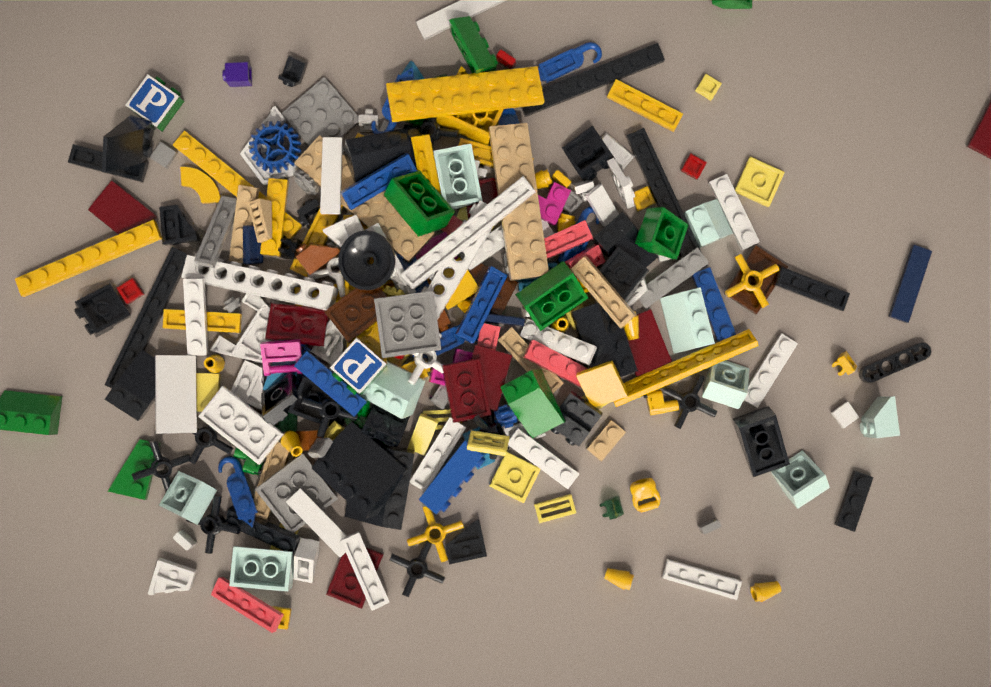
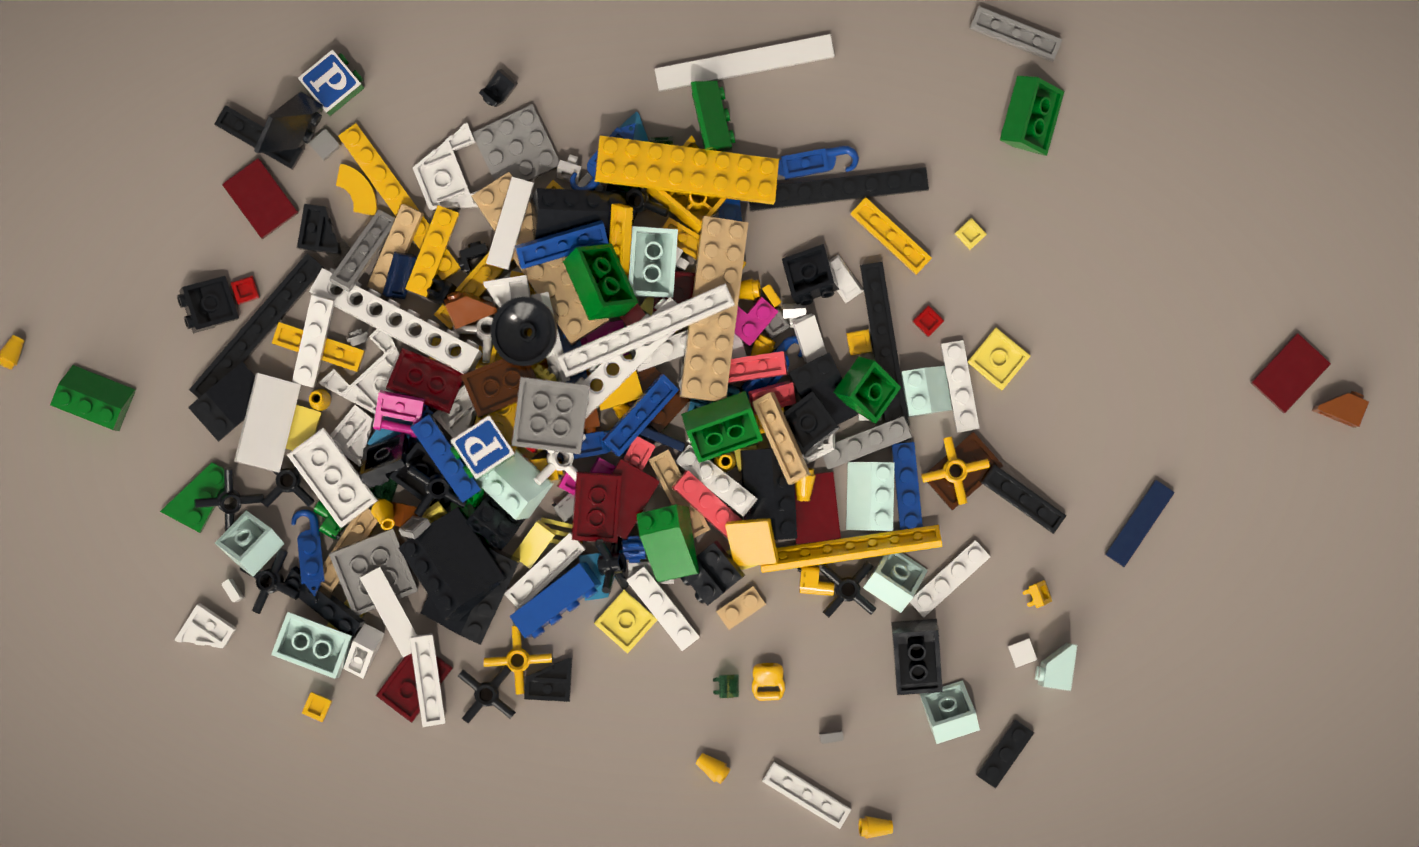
camera: 20 degrees right, 0 degrees up
yellow plate [15,220,163,297] -> none
coral plate [211,577,284,633] -> none
dark purple brick [222,62,252,87] -> none
blue gear [249,121,301,173] -> none
tan slope [249,199,272,243] -> none
light grey gear [293,169,319,195] -> none
light yellow tile [467,430,510,456] -> none
red tile [496,49,516,69] -> none
light yellow tile [534,494,576,523] -> none
white wing [607,158,635,209] -> none
black beam [859,343,932,383] -> none

